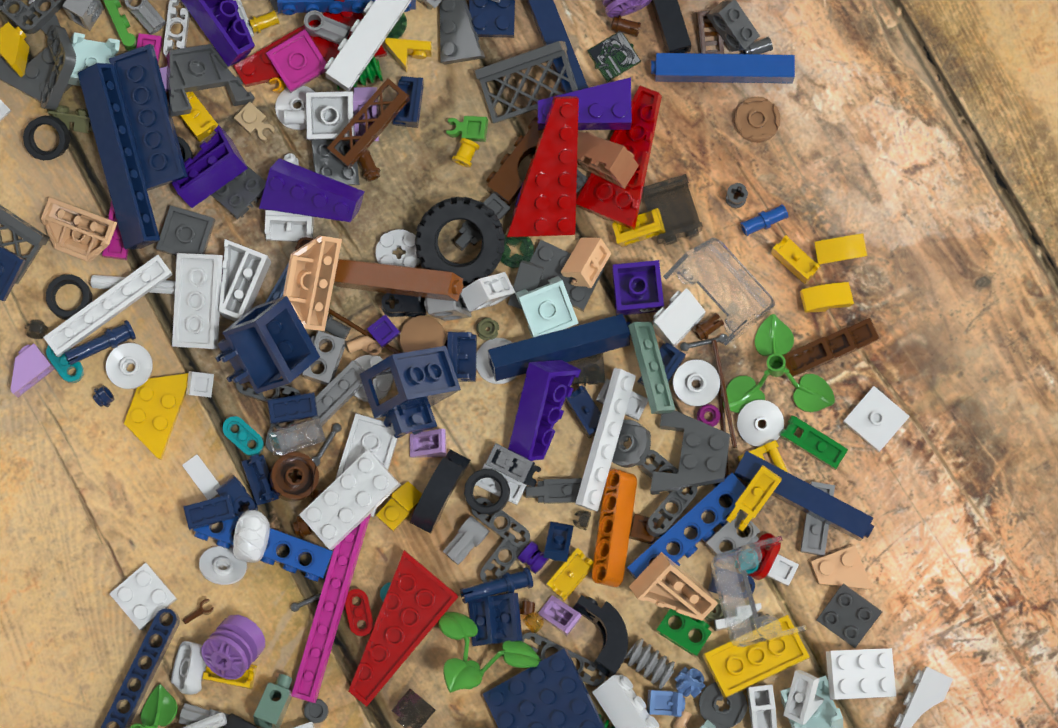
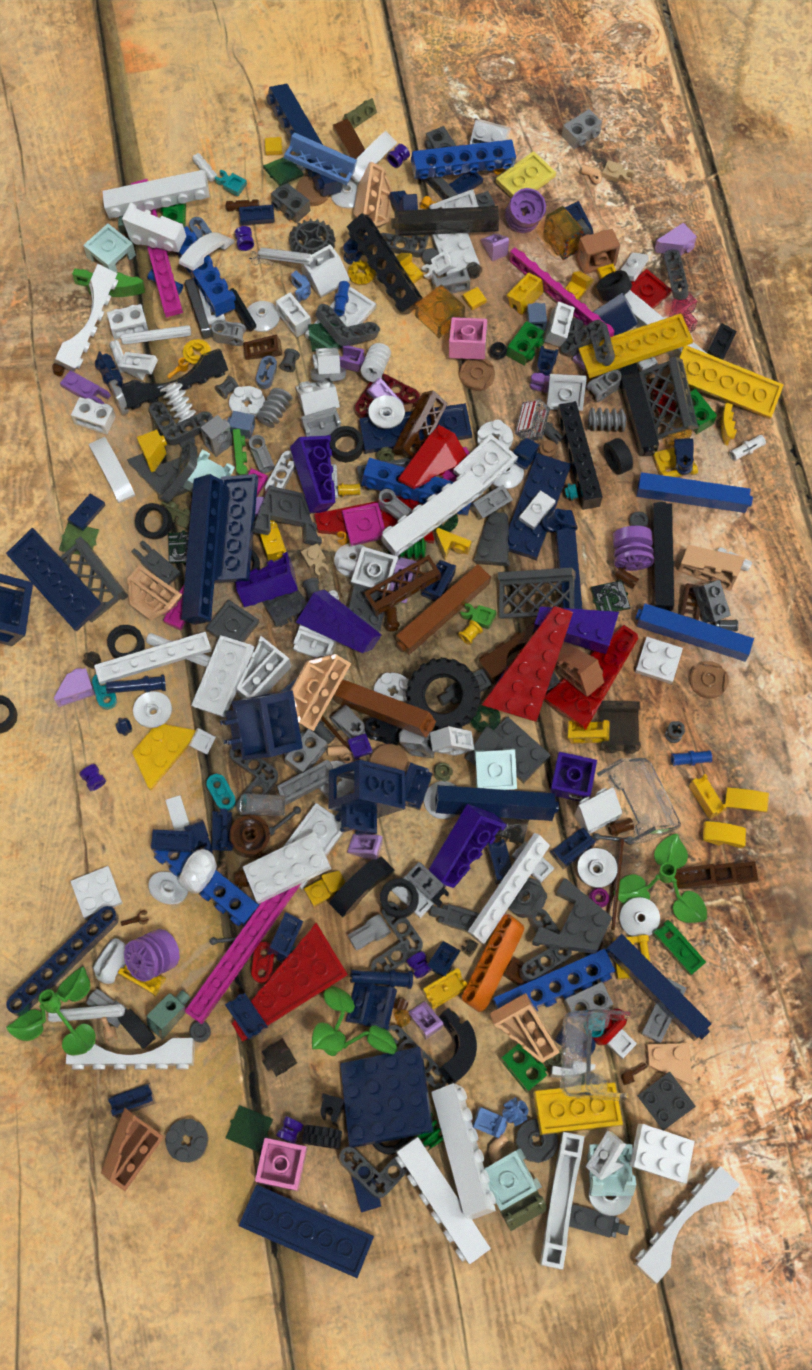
camera: 15 degrees right, 10 degrees down
dark blue plate [267,393,318,424] -> none
light nougat hinge [561,238,611,288] -> none
light grey piece [624,638,675,690] -> none
sand green plate [628,322,675,414] -> none
yellow hinge [726,465,782,531] -> none
white plate [843,386,910,453] -> none
none -> dark purple wheel [79,764,106,791]
none -> dark grey hinge [131,540,180,585]
none -> piece [168,530,189,565]
none -> dark blue hinge [225,993,268,1040]
none -> dark blue hinge [267,912,303,962]
none -> dark grey bush [302,578,320,601]
none -> light grey piece [330,705,365,739]
none -> dark orange brick [396,564,491,655]
none -> reddish brown hand [621,1063,647,1085]
none -> white plate [635,637,683,684]

